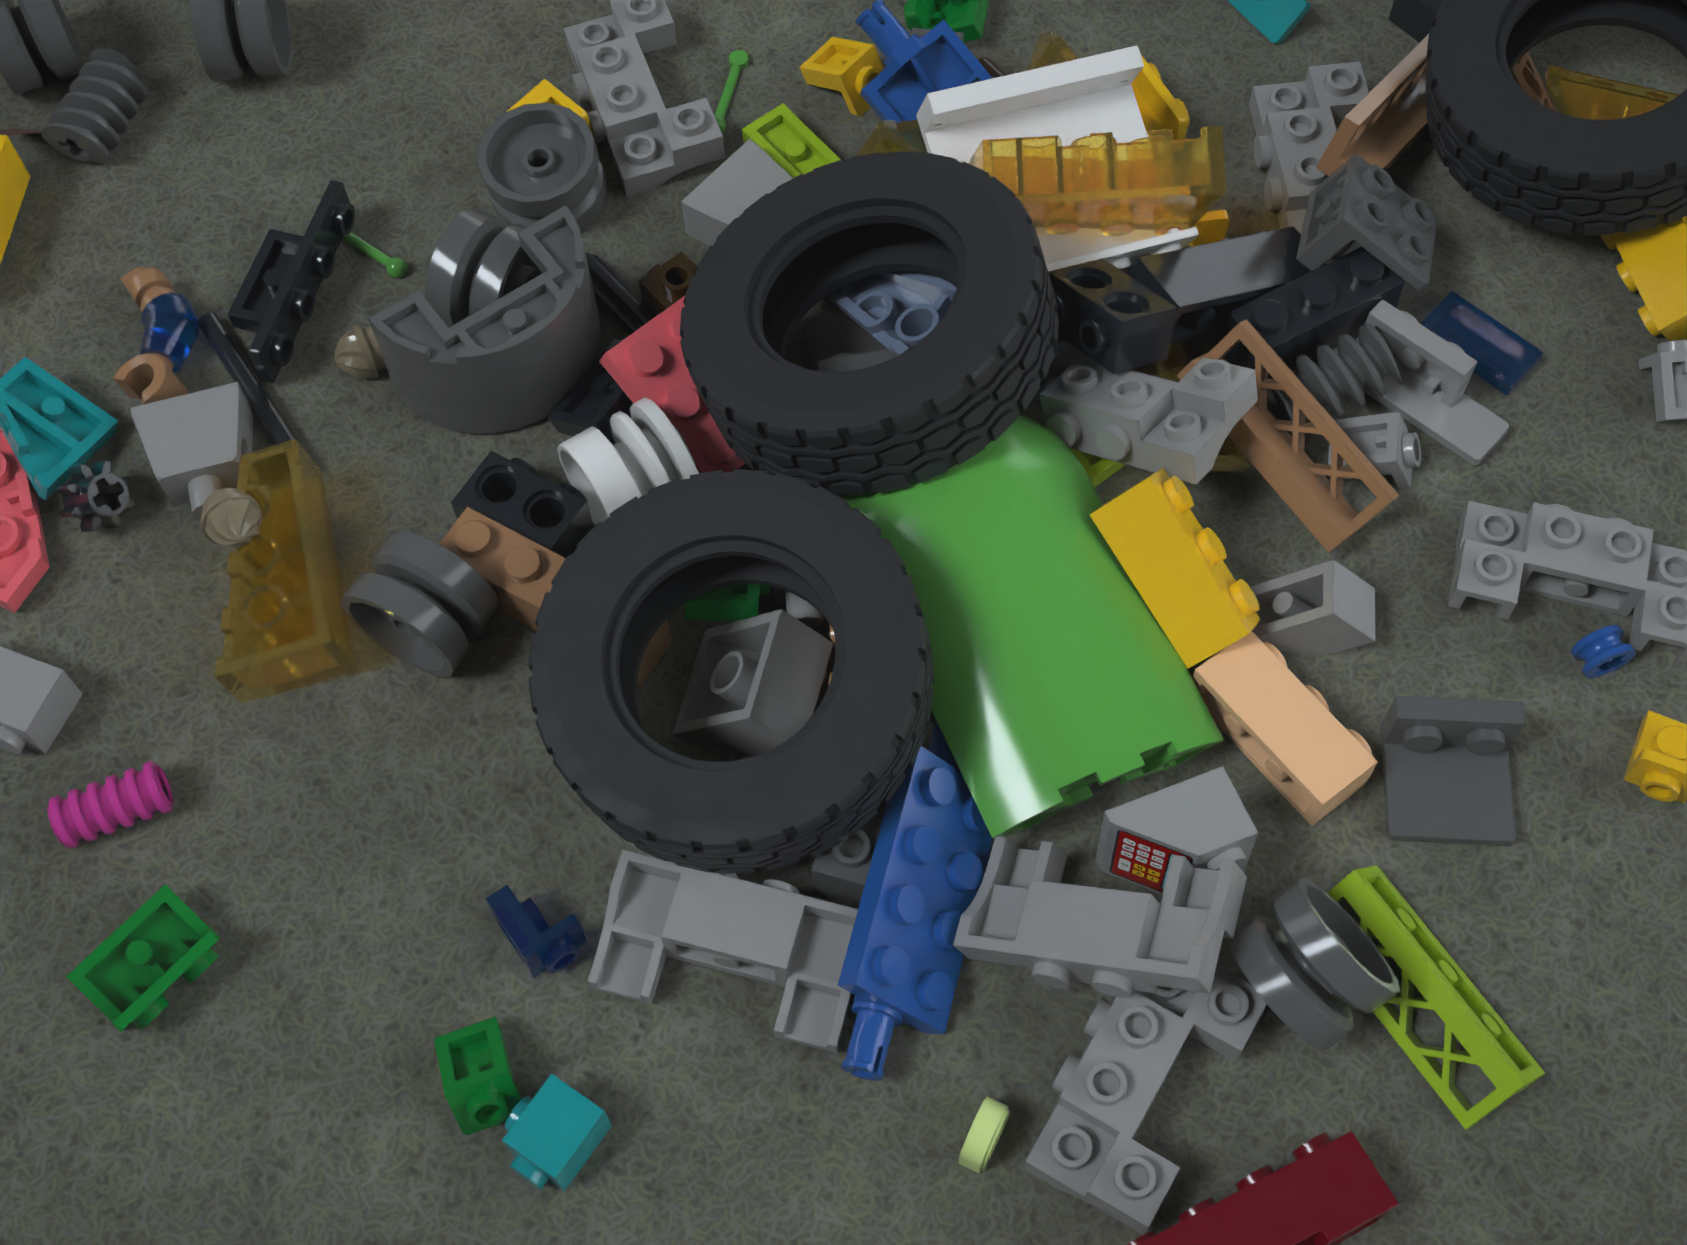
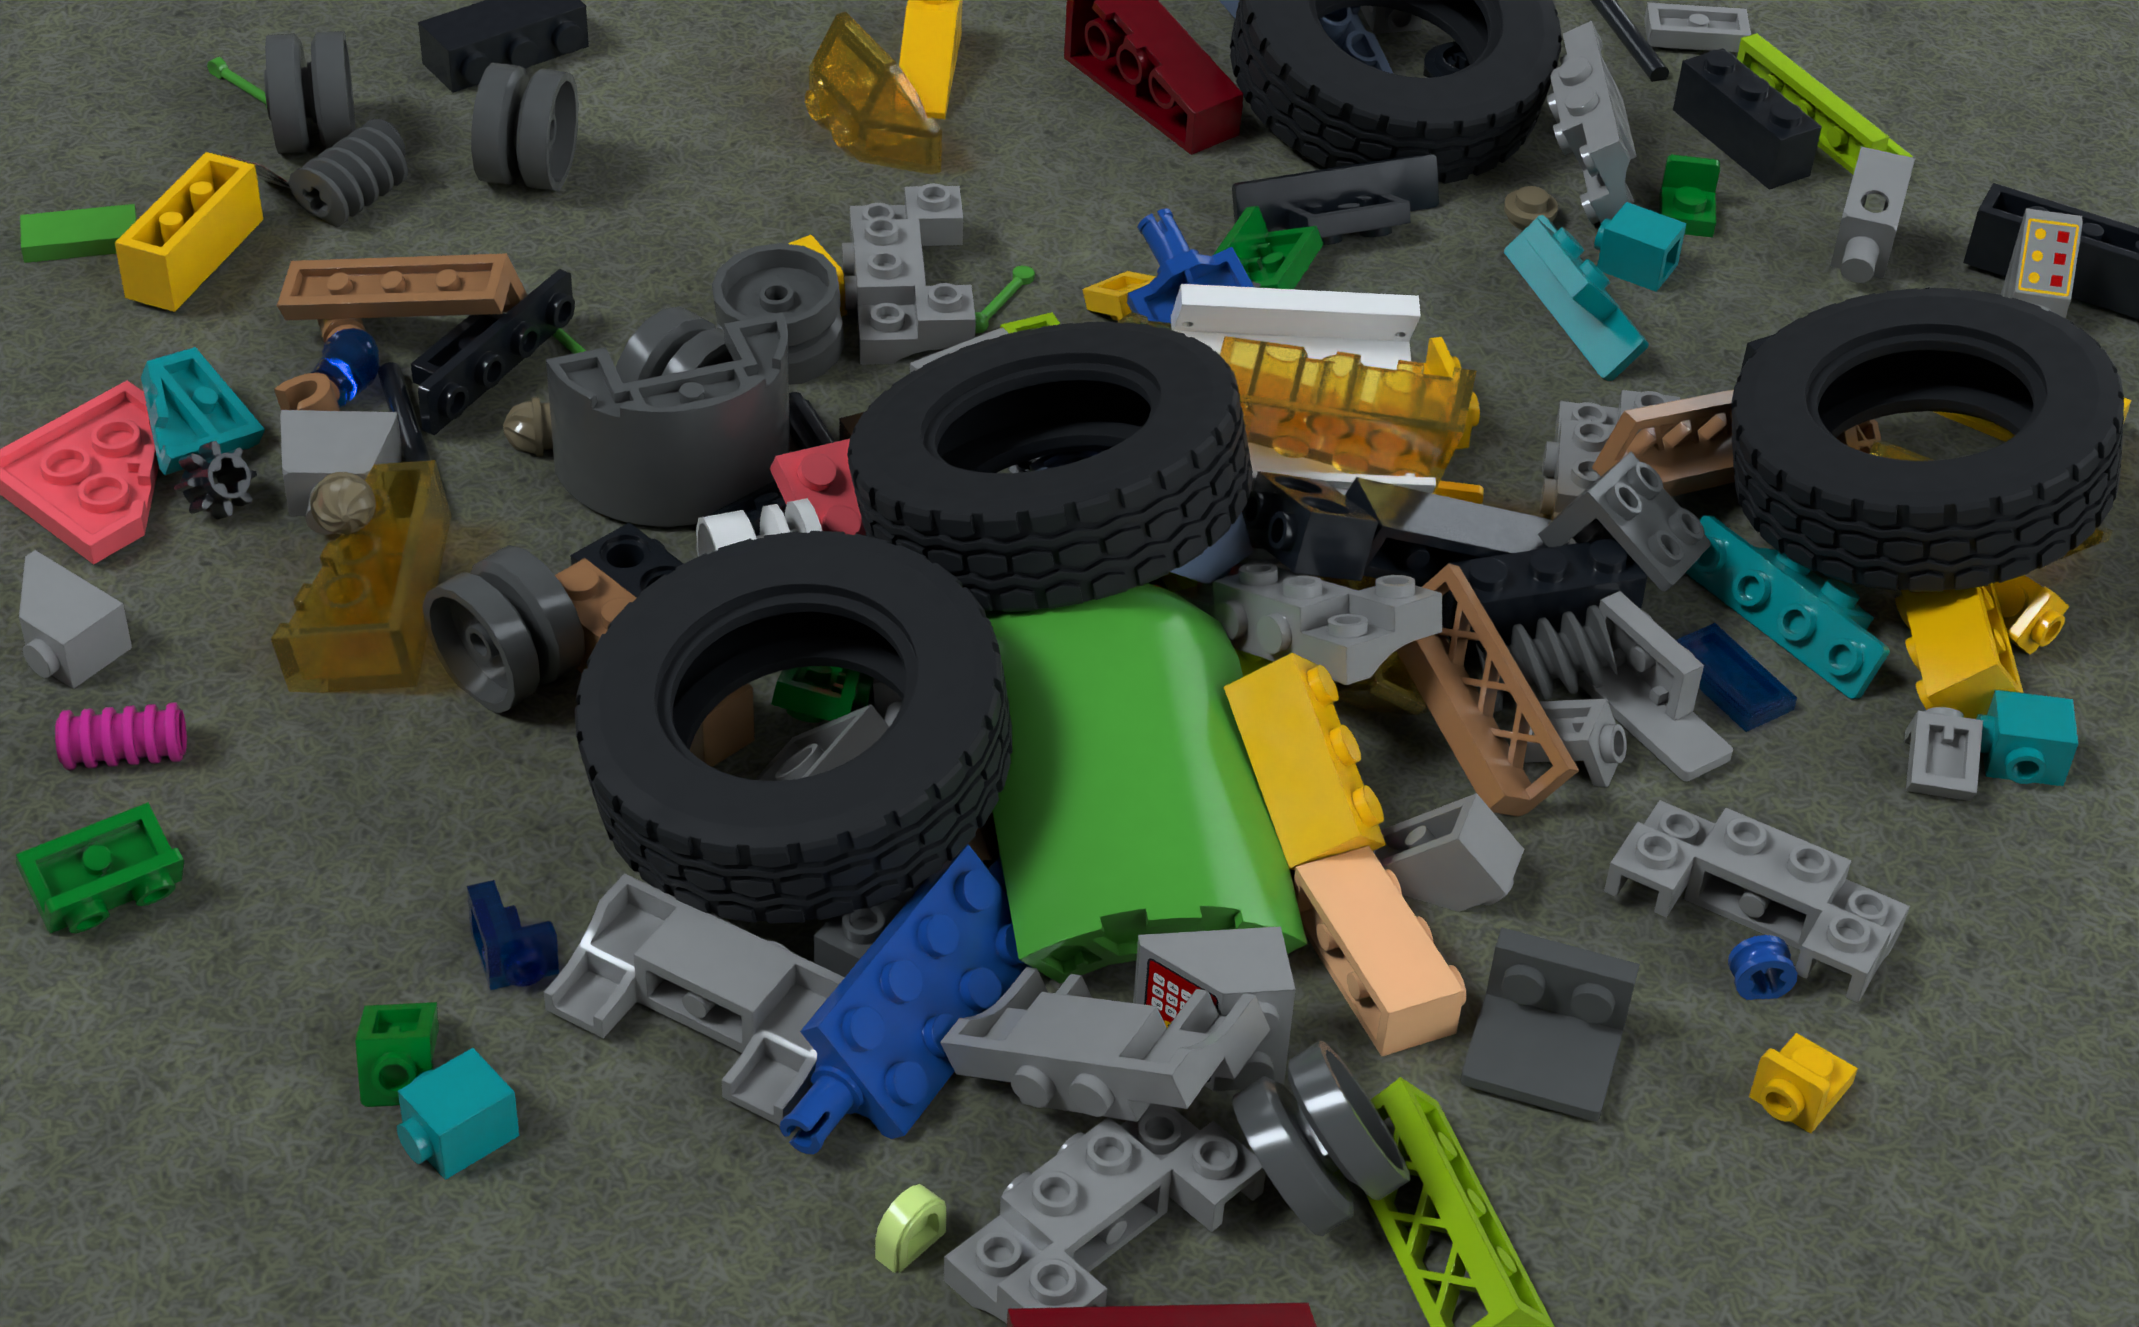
camera: 10 degrees right, 20 degrees down
none -> medium nougat fence [277,253,527,320]
none -> teal bracket [1685,516,1890,699]

